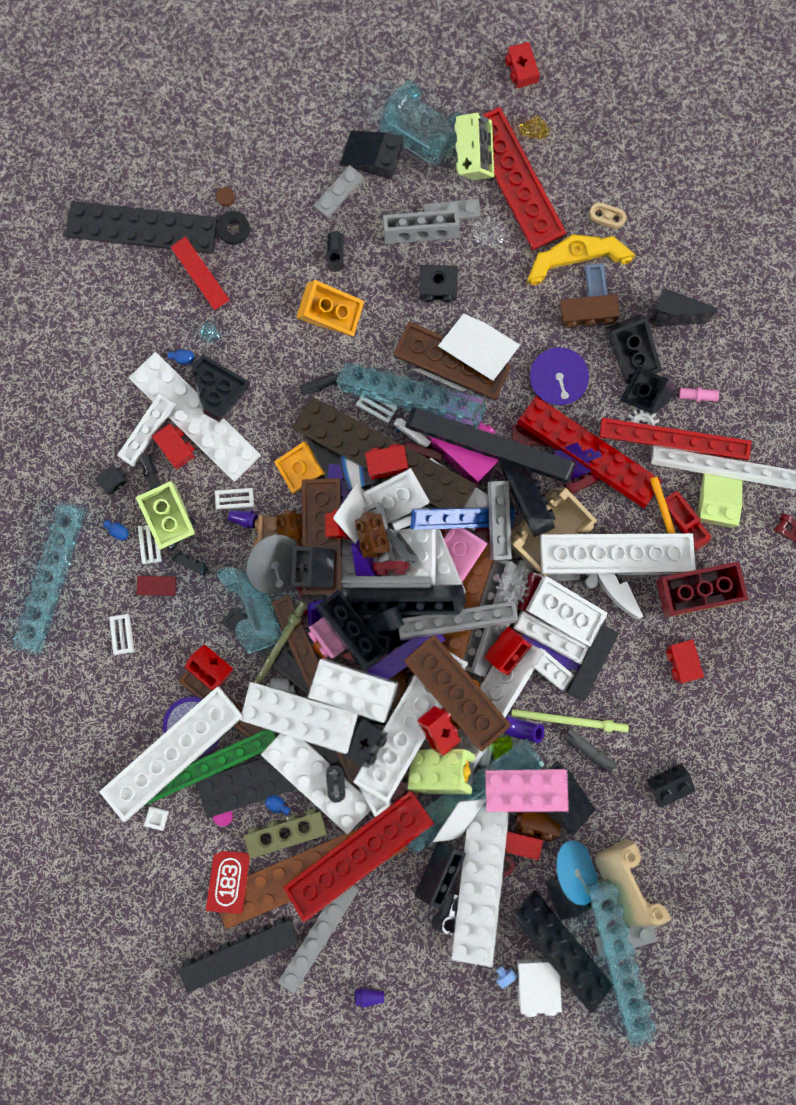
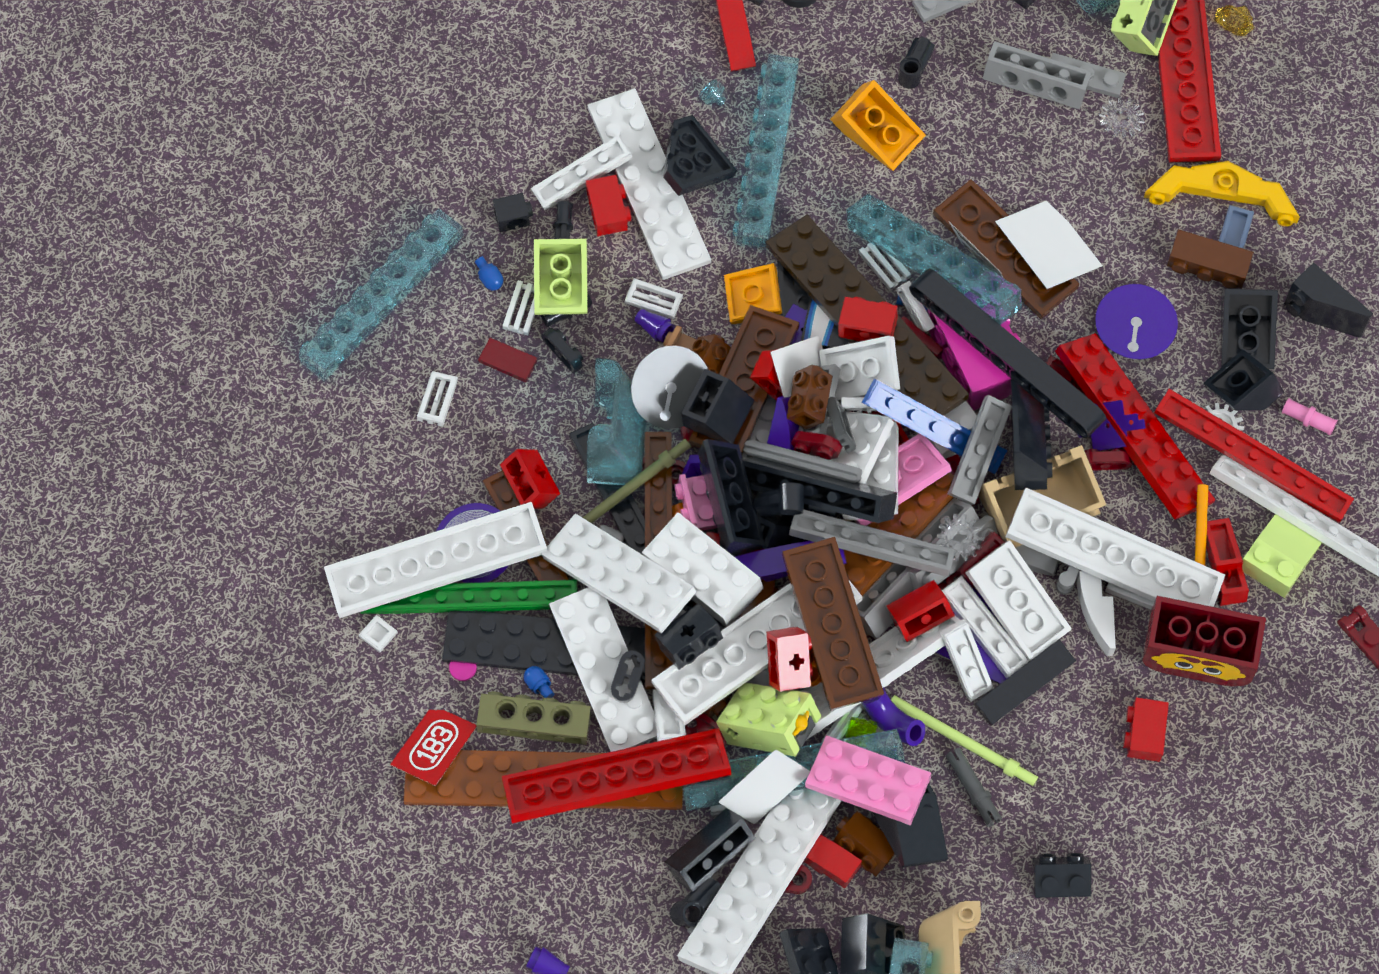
camera: 20 degrees right, 15 degrees down
blue cylinder [168,349,195,365] -> none
black brick [178,916,300,993] -> none
light grey plate [278,885,359,994] -> none
black axle [299,373,337,396] -> none
black brick [419,265,458,303] -> none
dark azure piece [557,841,598,905] -> none
tan plate [589,203,627,229] -> none
none -> clear light blue brick [732,54,799,250]

